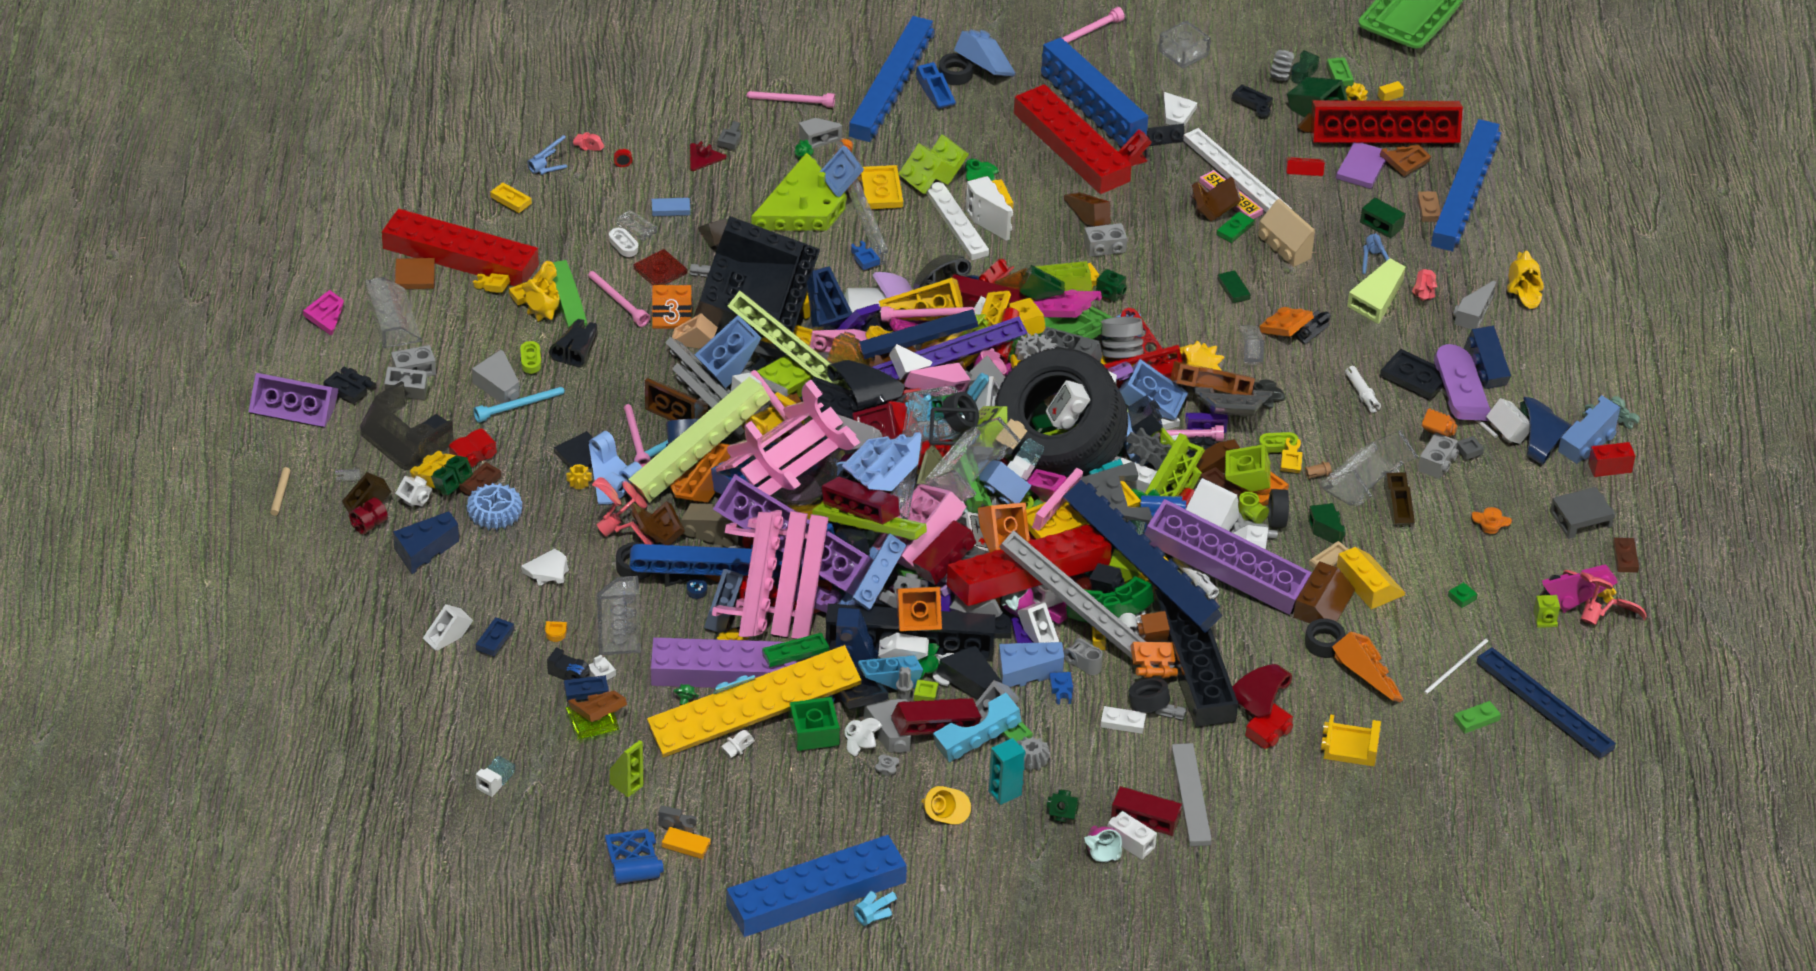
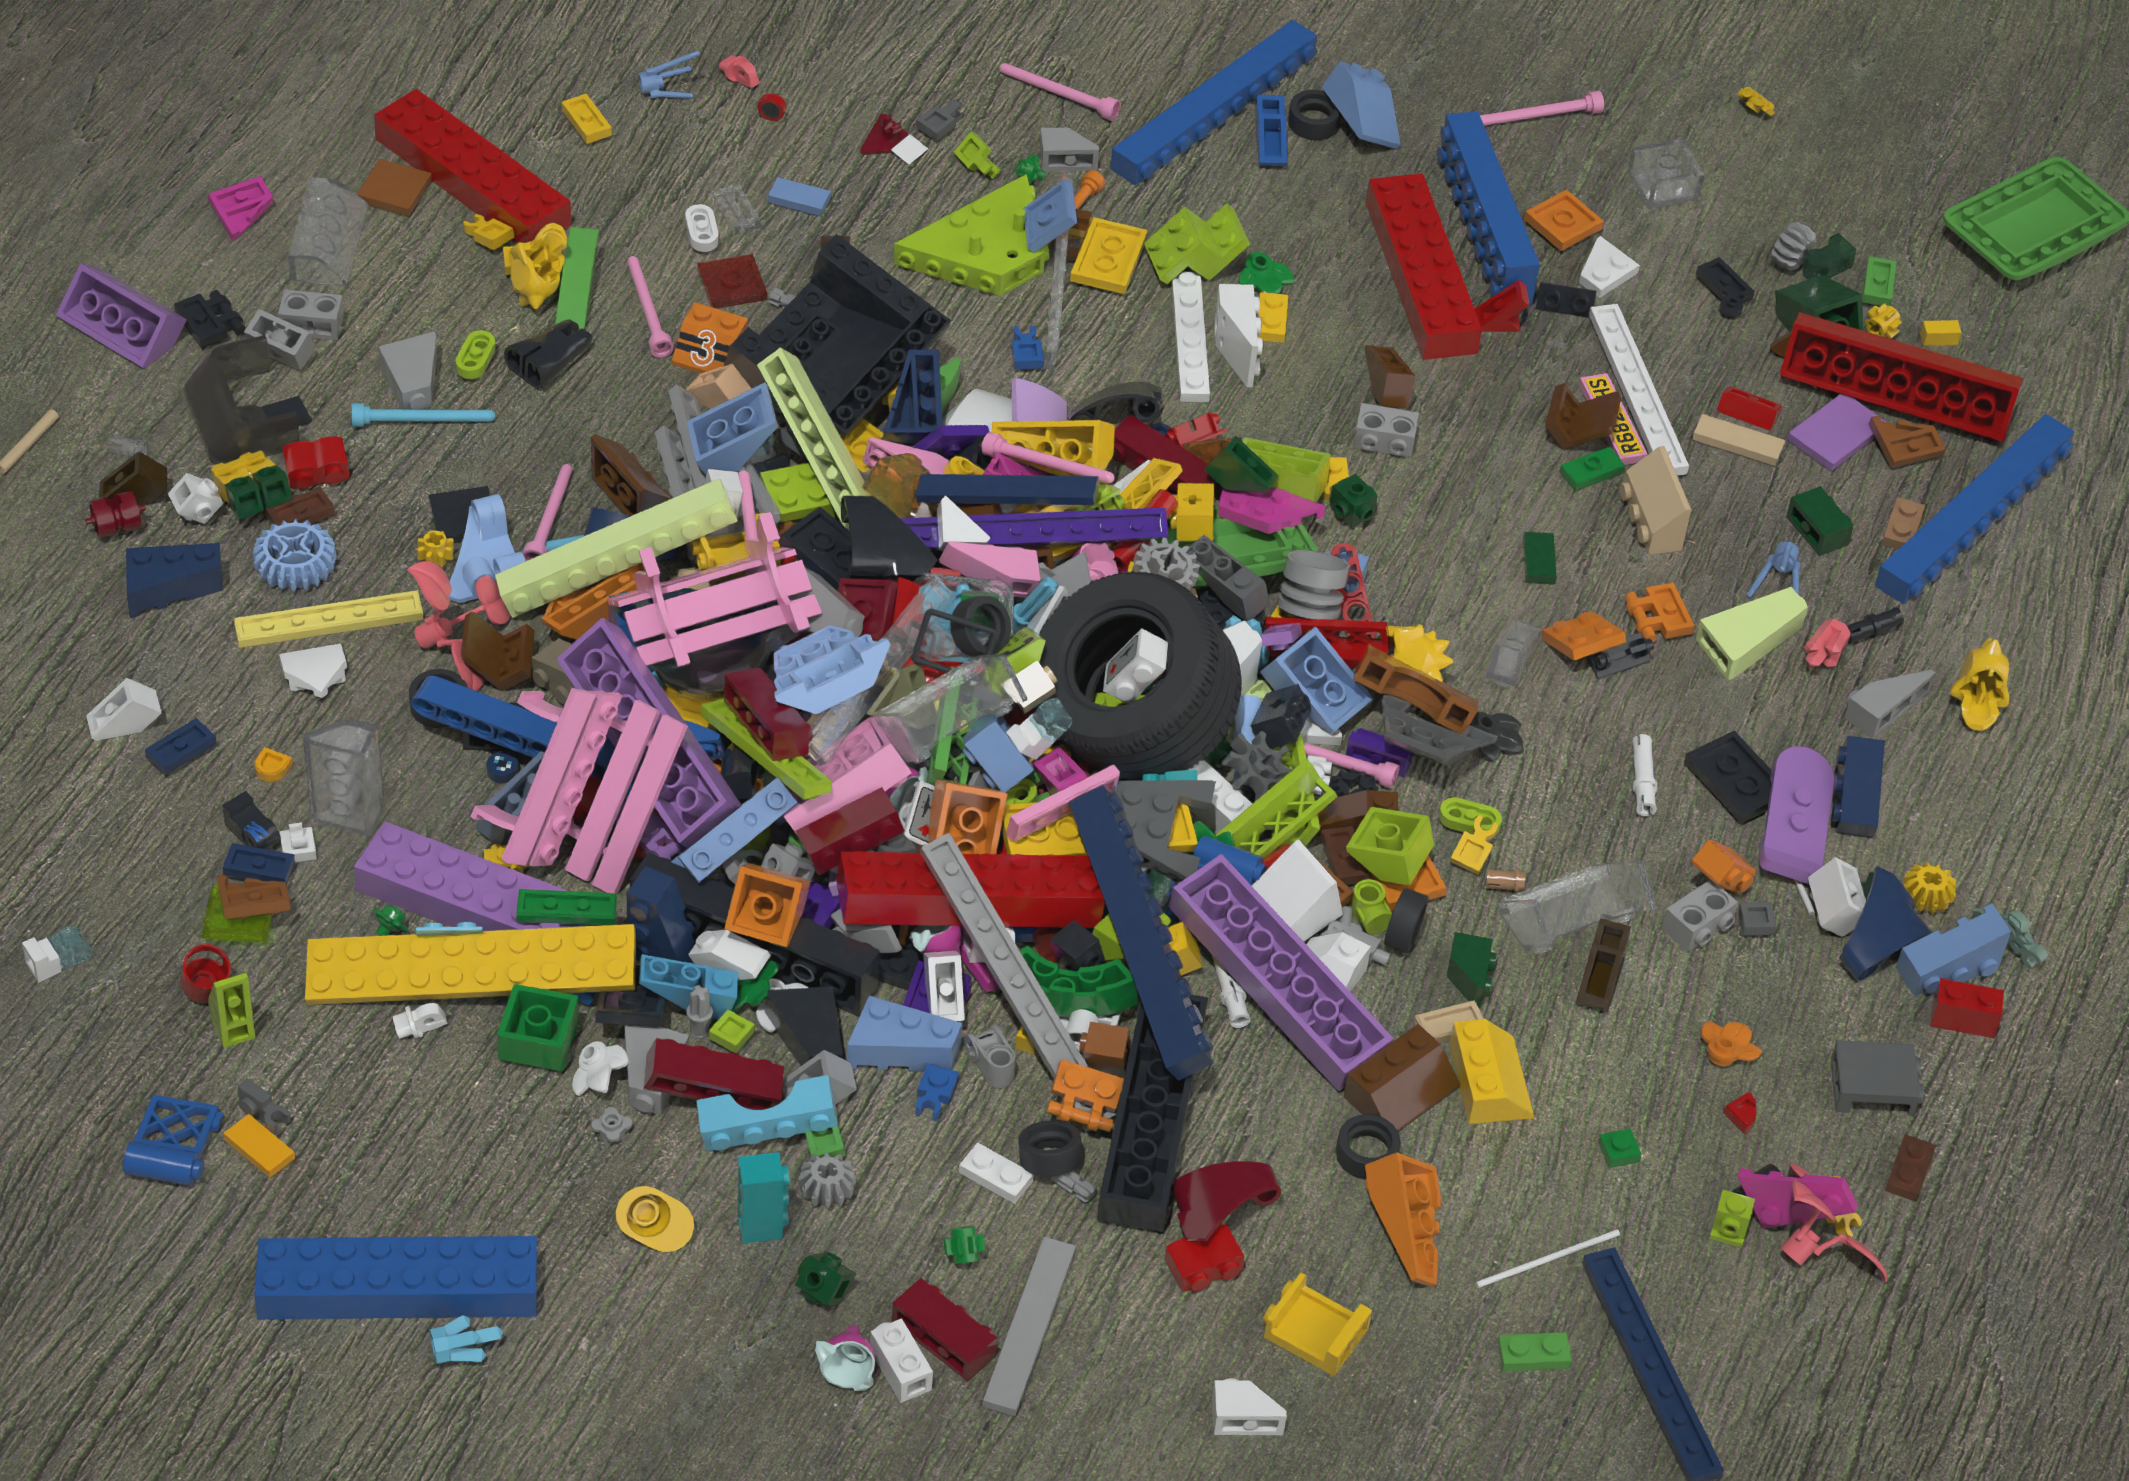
camera: 20 degrees right, 5 degrees up
none -> red helmet [180,944,231,1003]
none -> light yellow tile [234,590,424,648]
none -> white sticker [891,134,928,165]
none -> green gear [943,1226,986,1263]
none -> lime plate [954,131,1001,179]
none -> white slope [1212,1378,1287,1435]
none -> orange plate [1524,189,1604,251]
none -> orange plate [1625,582,1695,642]
none -> tan tile [1692,414,1785,466]
none -> red tile [1723,1091,1757,1135]
none -> black pin [1847,607,1904,644]
none -> yellow gear [1903,861,1957,915]

